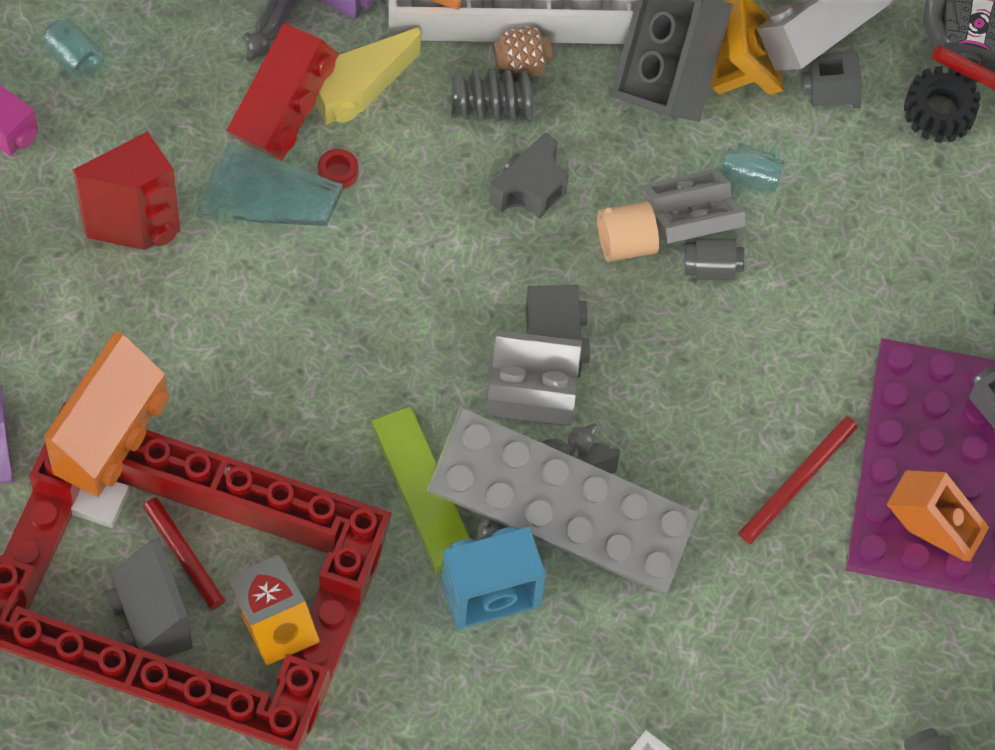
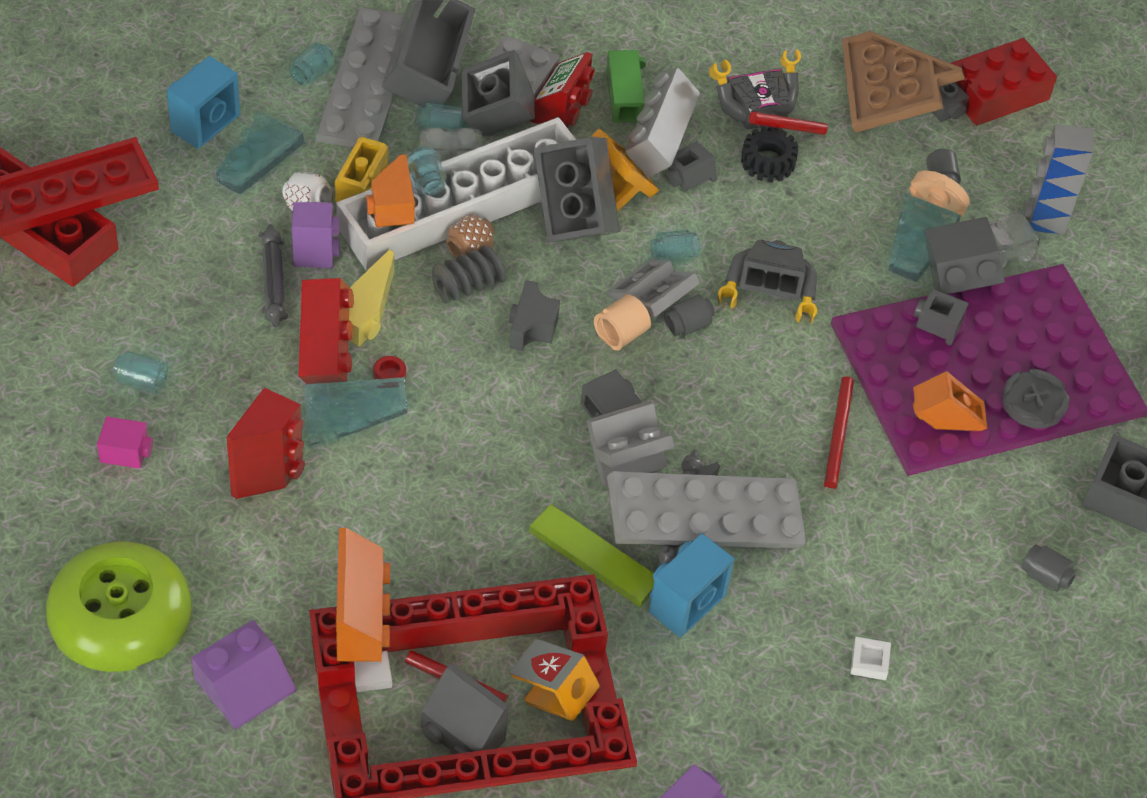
camera: 30 degrees left, 10 degrees down
none -> dark grey torso [718,240,817,324]

